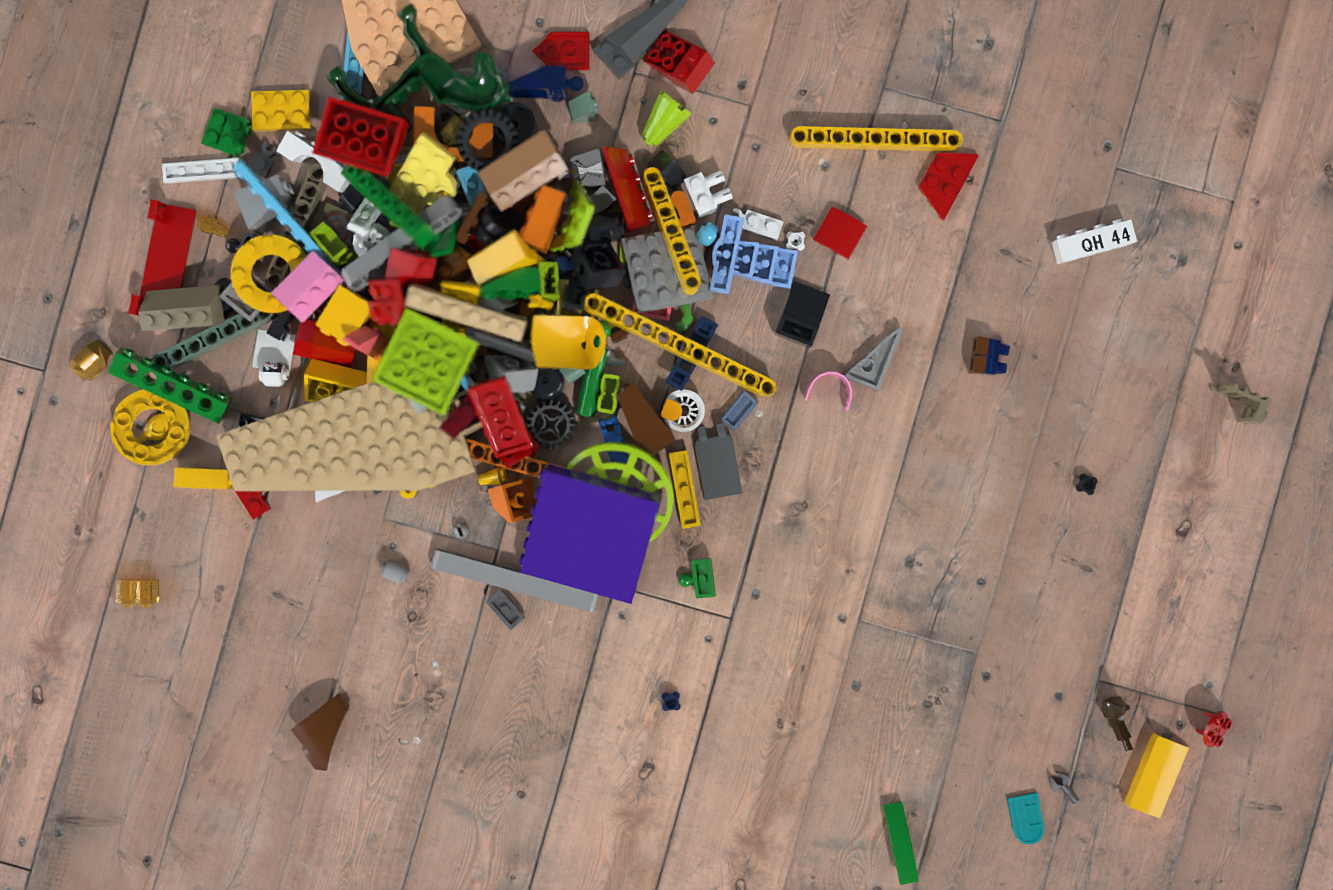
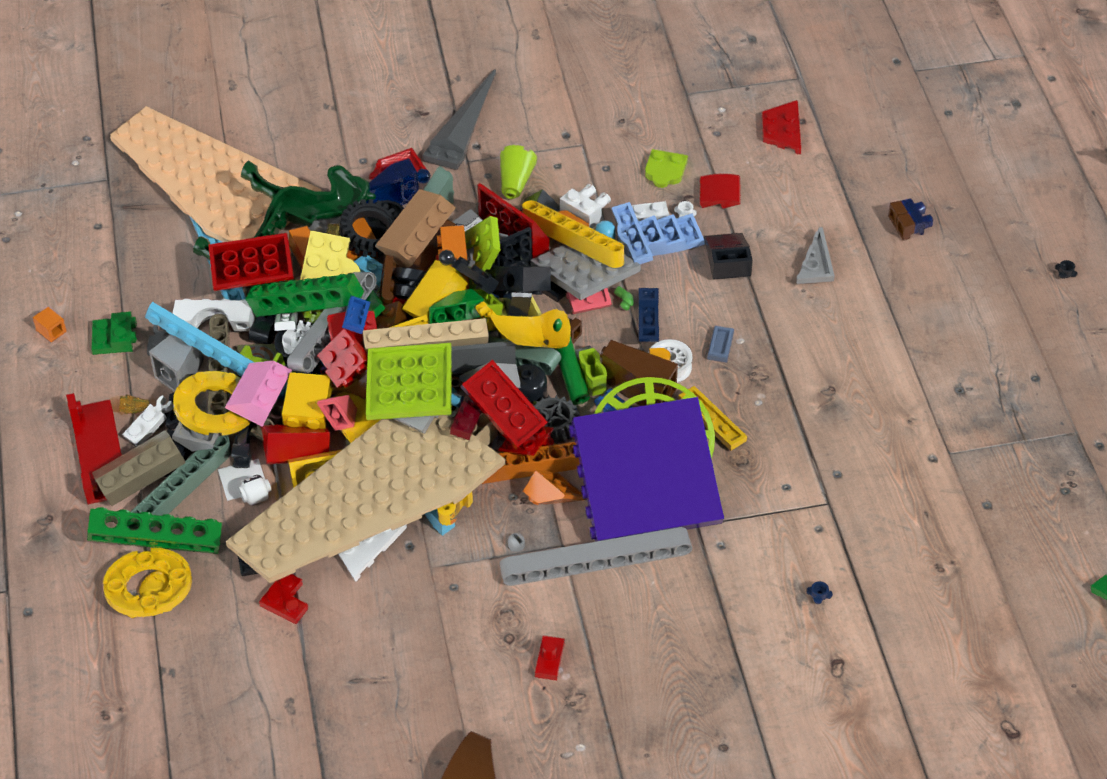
camera: 25 degrees left, 40 degrees down
pearl gold slope [69,340,112,380] -> none
clear yellow brick [115,579,159,608] -> none
white tile [162,158,240,184] -> none
yellow slope [173,467,233,489] -> none
yellow plate [251,90,312,131] -> none
light grey brick [380,559,410,584] -> none
yellow cone [478,467,508,485] -> none
flat silver plate [485,588,525,630] -> none
yellow beam [584,294,777,397] -> none
red slope [643,30,715,94] -> none
green plate [678,558,716,599] -> none
dark grey tile [694,423,742,500] -> none
yellow beam [790,126,963,152] -> none
bright pink piece [805,372,852,411] -> none
white brick [1052,218,1137,265] -> none
none -> orange brick [33,307,67,342]
none -> white plate [122,395,174,446]
none -> blue plate [342,296,370,334]
none -> black plate [439,250,499,294]
none -> red tile [535,635,565,681]
none -> lime plate [645,149,688,188]

